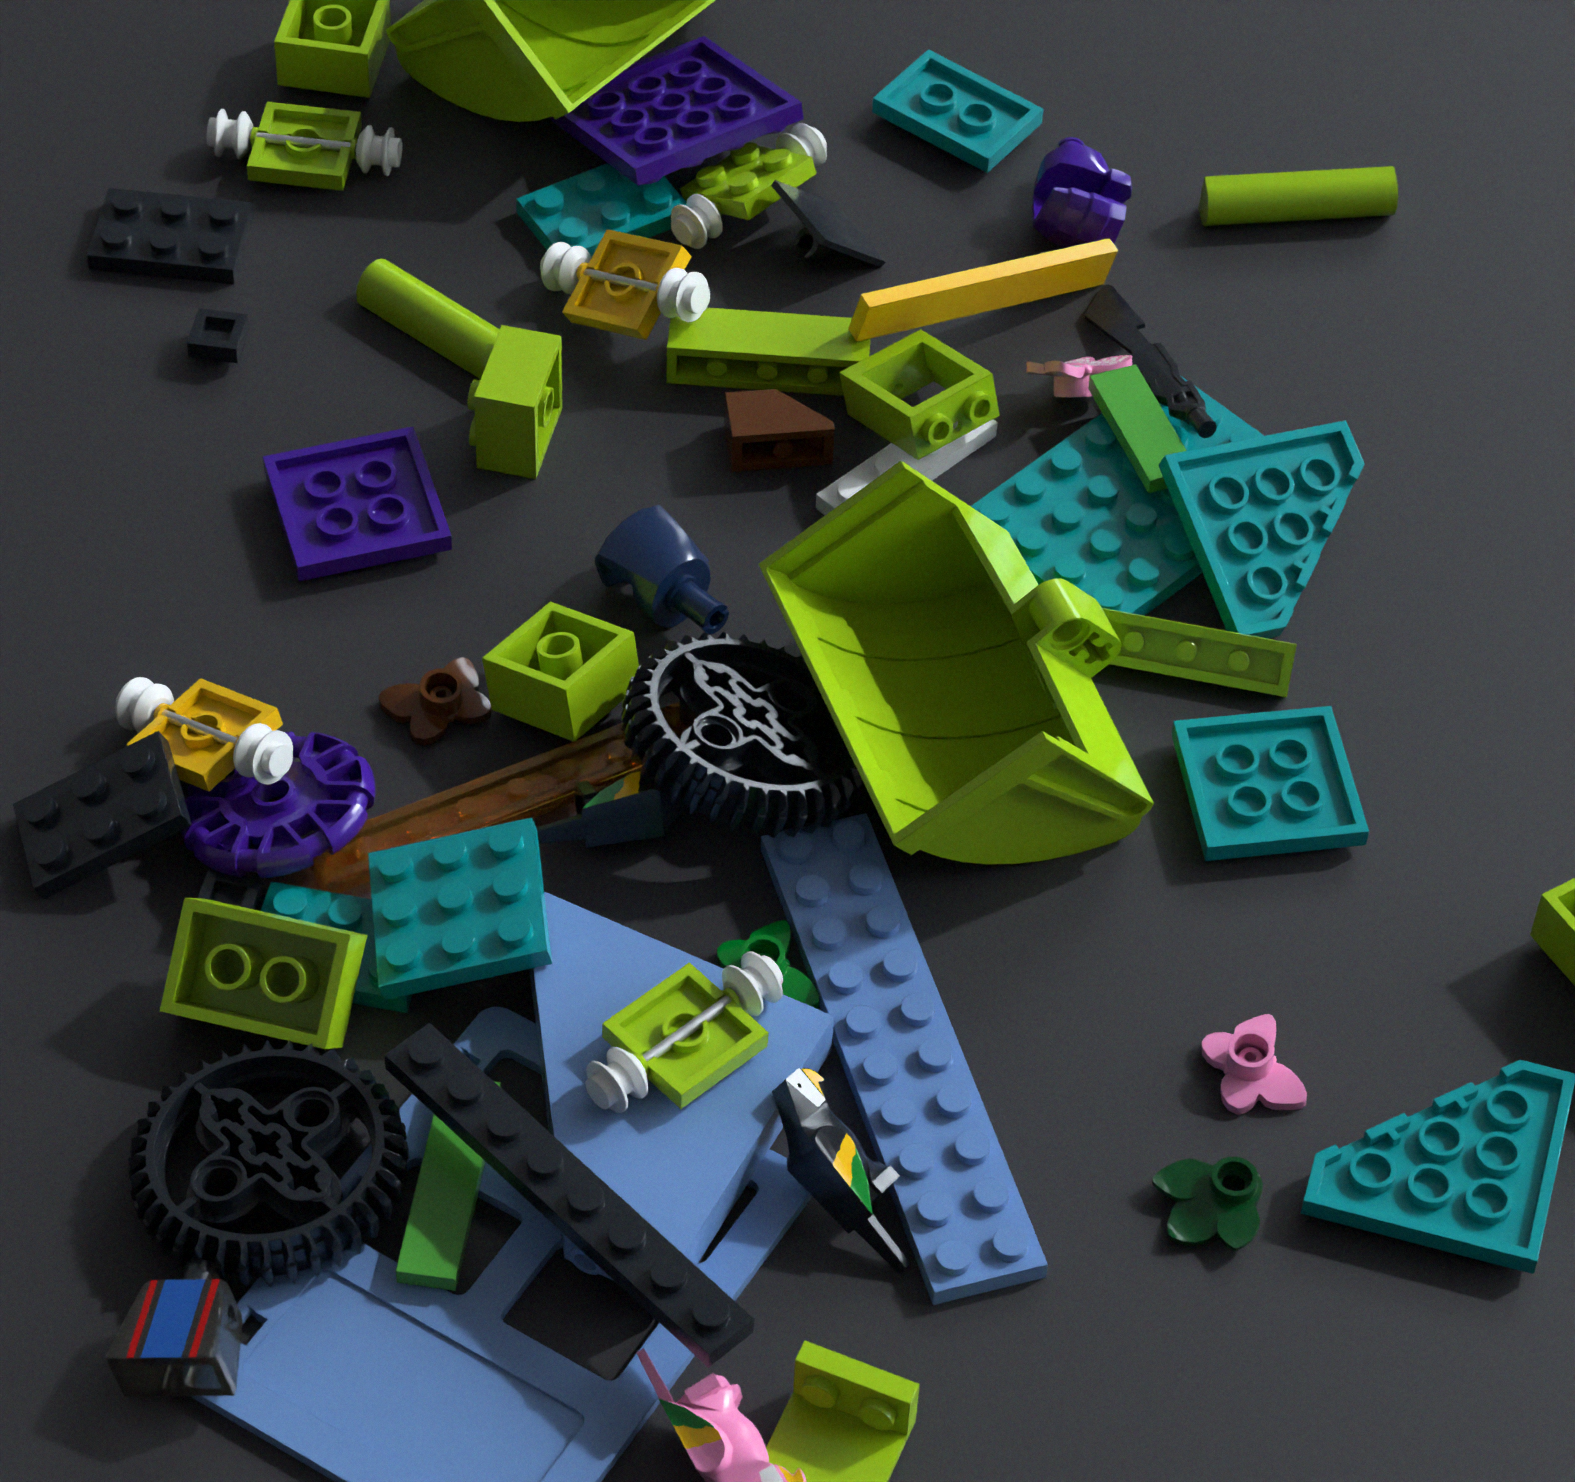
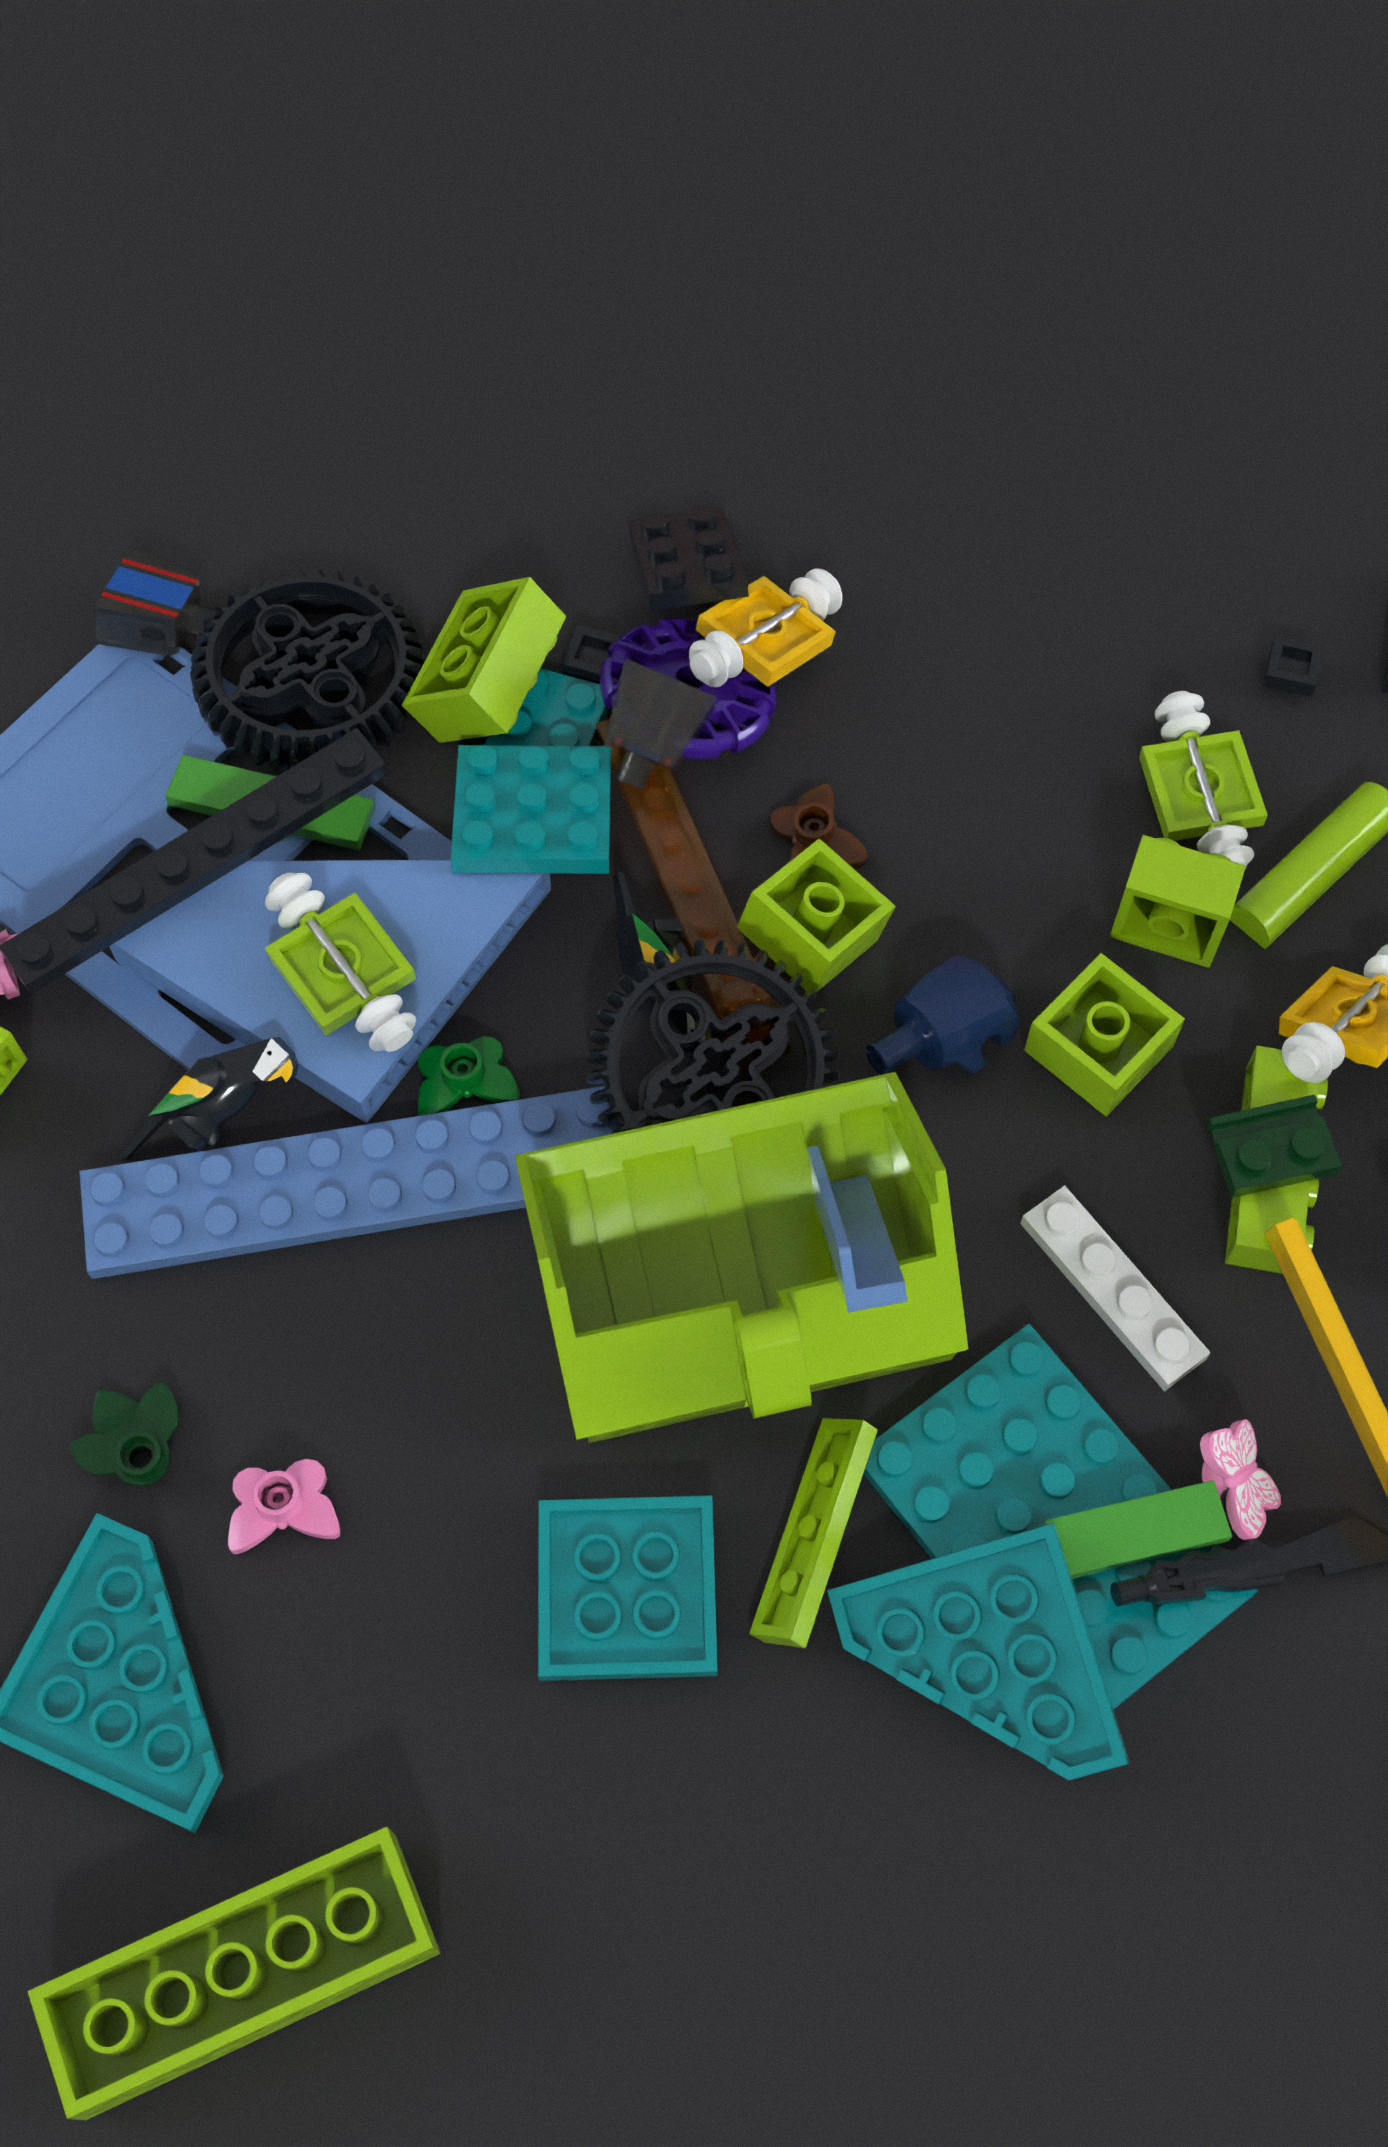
camera: 100 degrees right, 15 degrees up
dark purple plate [263,426,452,581] -> none
reddish brown slope [724,389,835,472] -> none
lime window [839,329,1000,460] -> none
none -> clear smoke torso [606,659,718,791]
none -> medium blue panel [807,1146,907,1313]
none -> lime brick [1024,953,1185,1117]
none -> lime plate [1139,691,1268,869]
none -> dark green plate [1206,1094,1342,1198]

